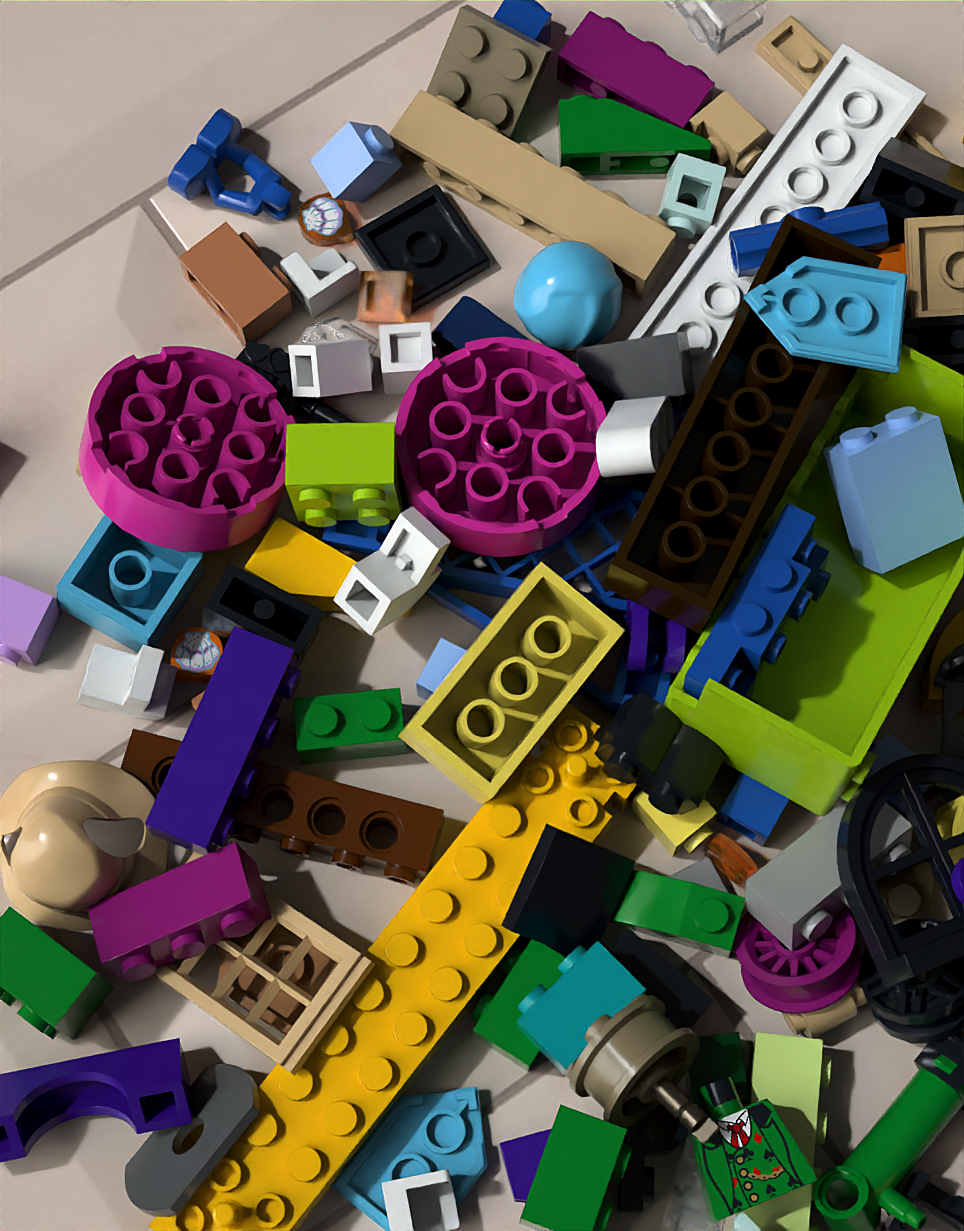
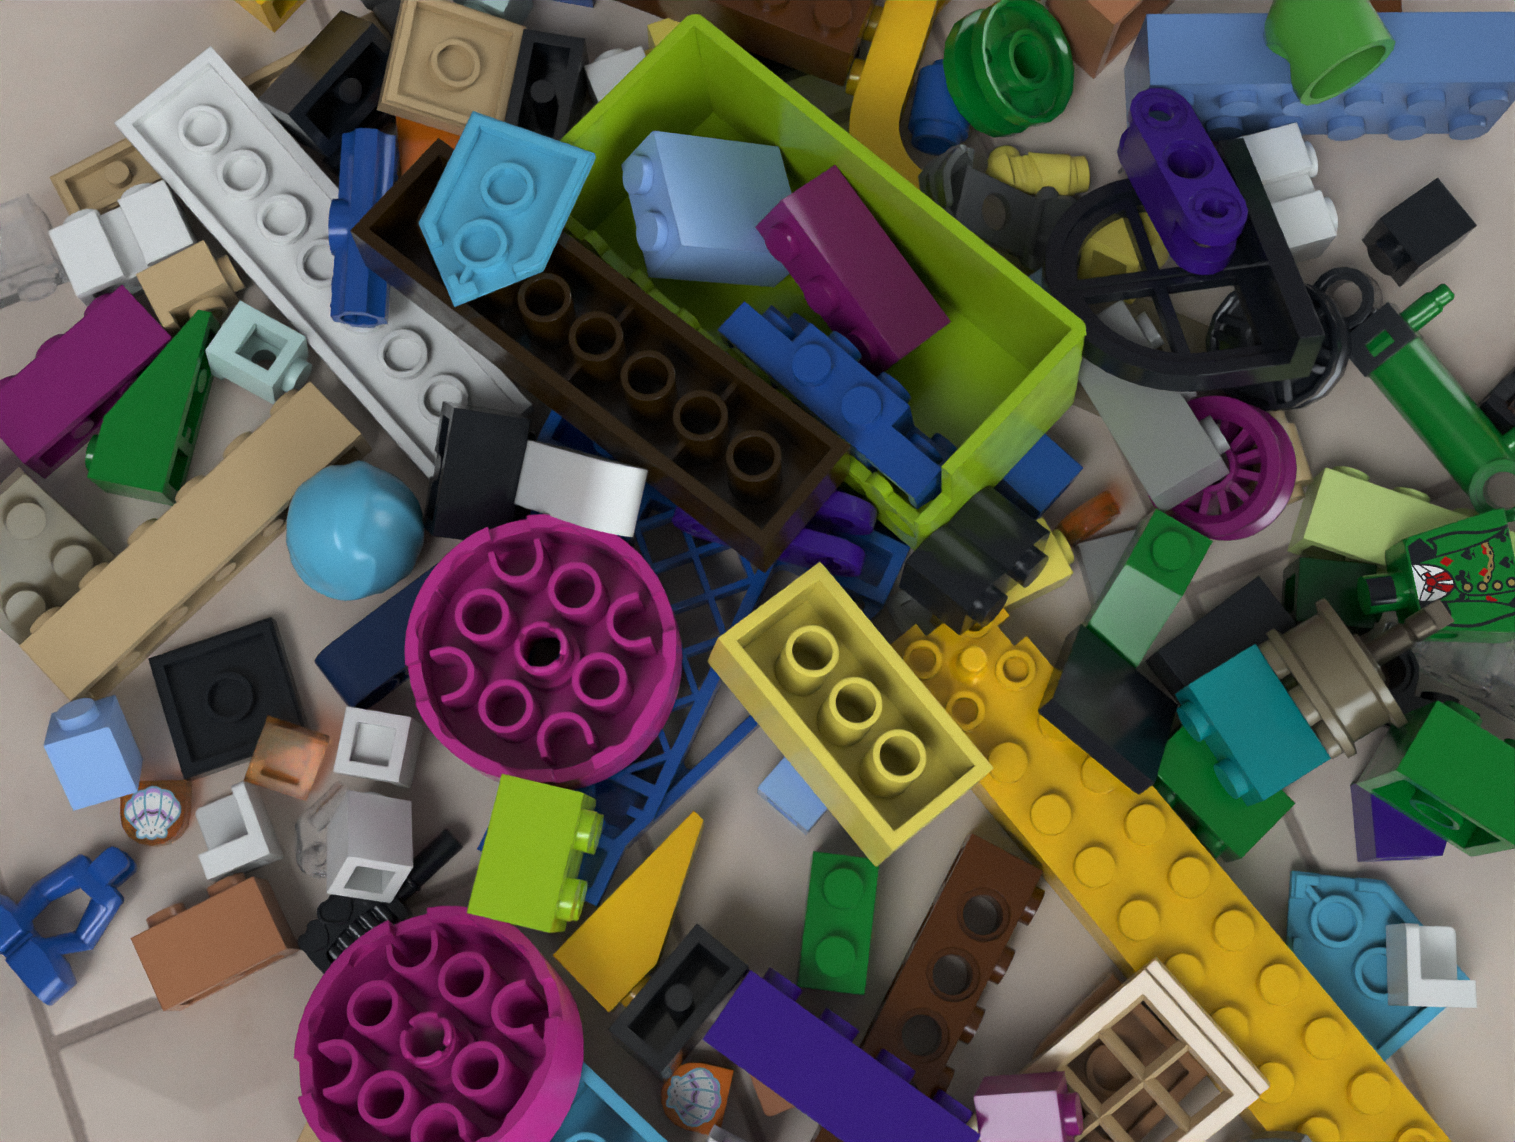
camera: 80 degrees left, 5 degrees up
white brick [333,506,451,636] -> none
none -> white brick [48,179,198,307]
none -> magenta brick [755,165,951,378]

